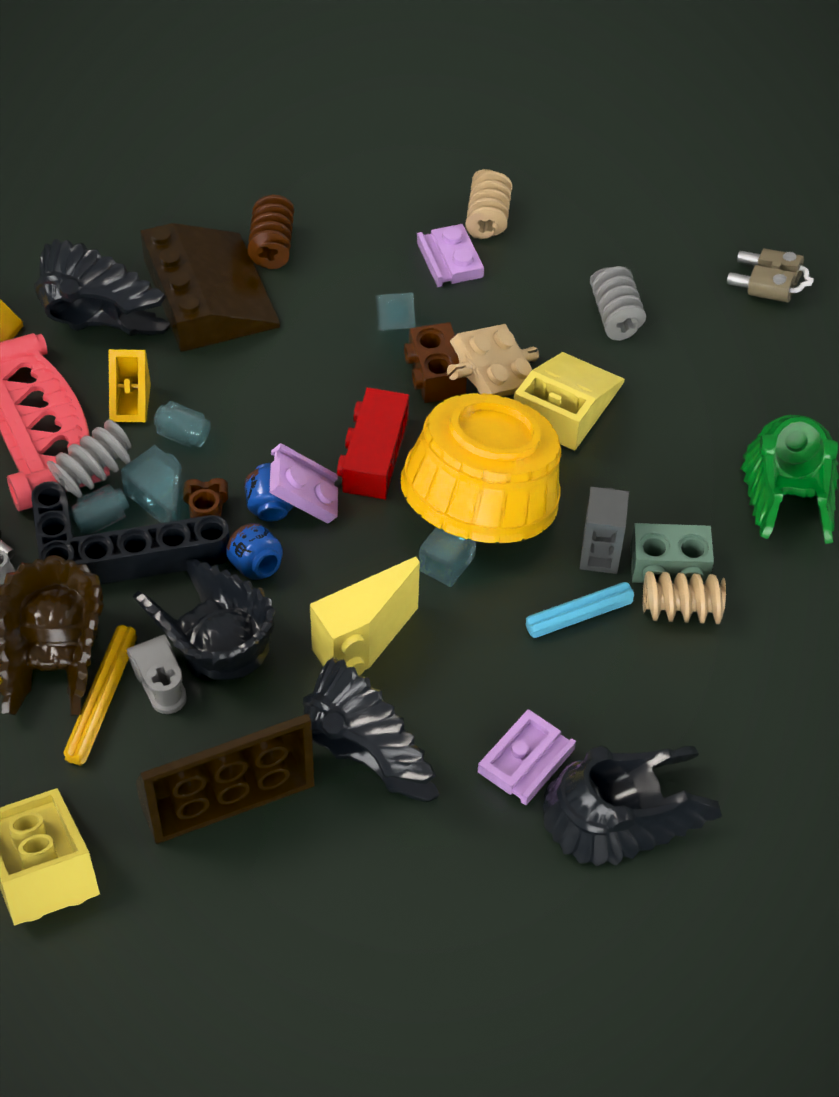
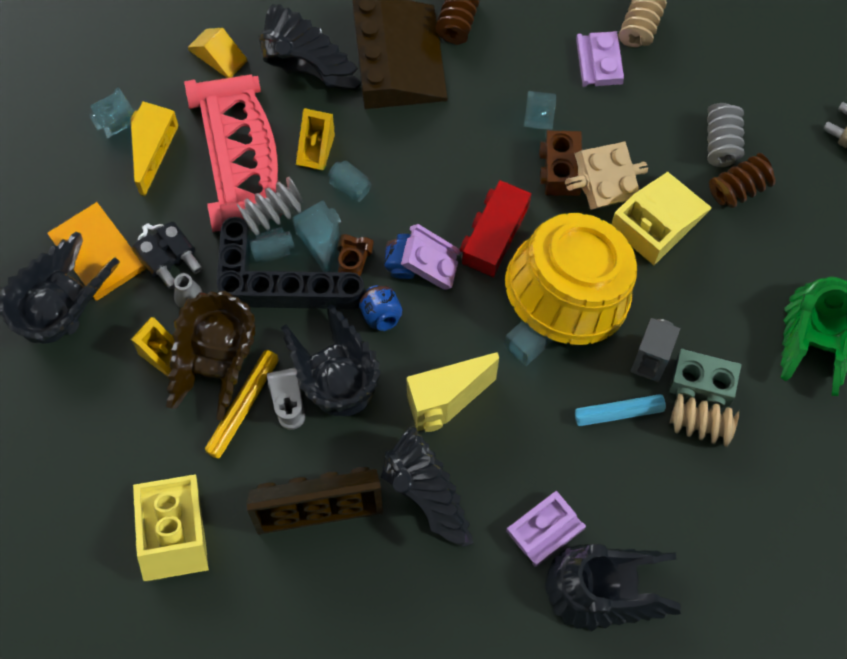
camera: 15 degrees right, 15 degrees up
none -> reddish brown piece [709,152,776,208]

